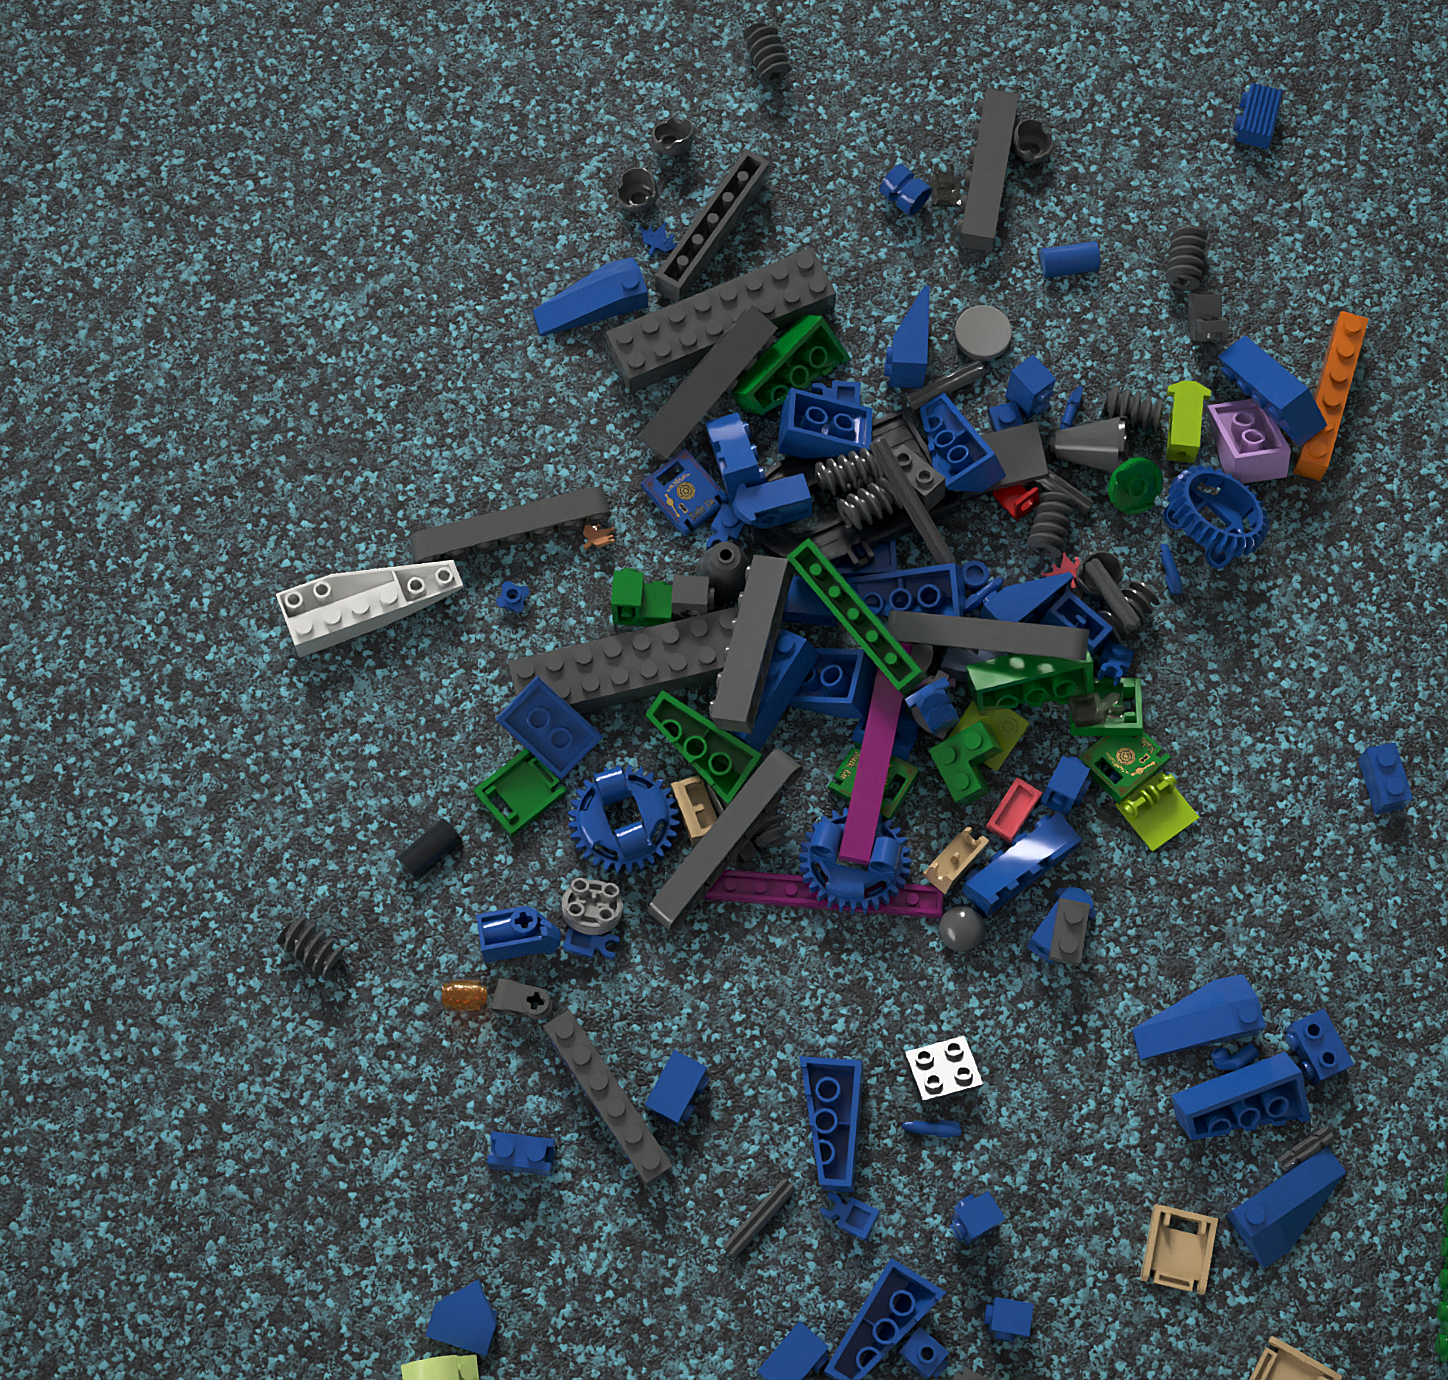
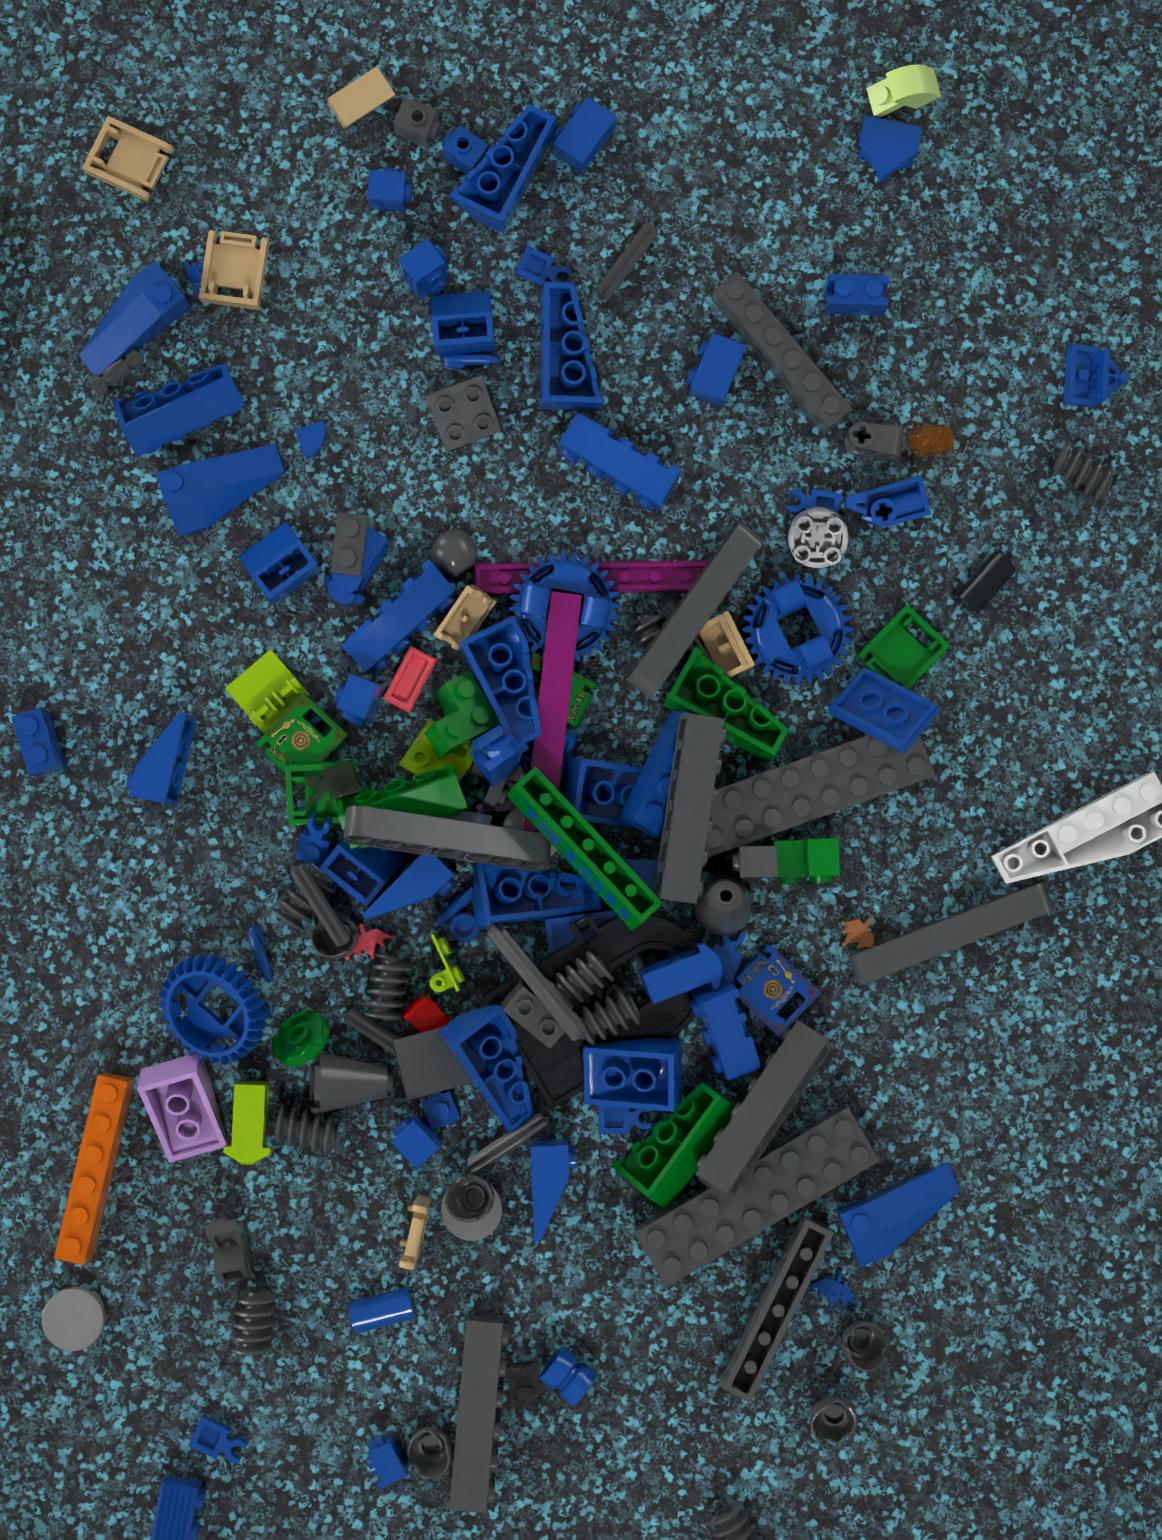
camera: 175 degrees right, 15 degrees up
blue plate [496,581,530,613] -> none
blue piece [1059,386,1083,430] -> none
blue arm [1211,1044,1259,1070] -> none
blue wedge [1218,335,1327,446] -> none
blue brick [1285,1009,1354,1085] -> none
none -> light grey tile [42,1287,106,1351]
none -> blue slope [127,712,197,807]
none -> blue piece [184,260,203,297]
none -> blue plate [188,1414,249,1464]
none -> blue slope [238,522,322,605]
none -> blue tile [295,420,326,460]
none -> blue brick [366,1434,409,1490]
none -> tan container [399,1194,433,1270]
none -> lime hinge [430,933,465,992]
none -> blue slope [431,291,496,356]
none -> dark grey hair [444,1175,494,1223]
none -> blue wedge [459,616,542,743]
none -> blue wedge [558,413,681,512]
none -> blue slope [1063,343,1130,408]

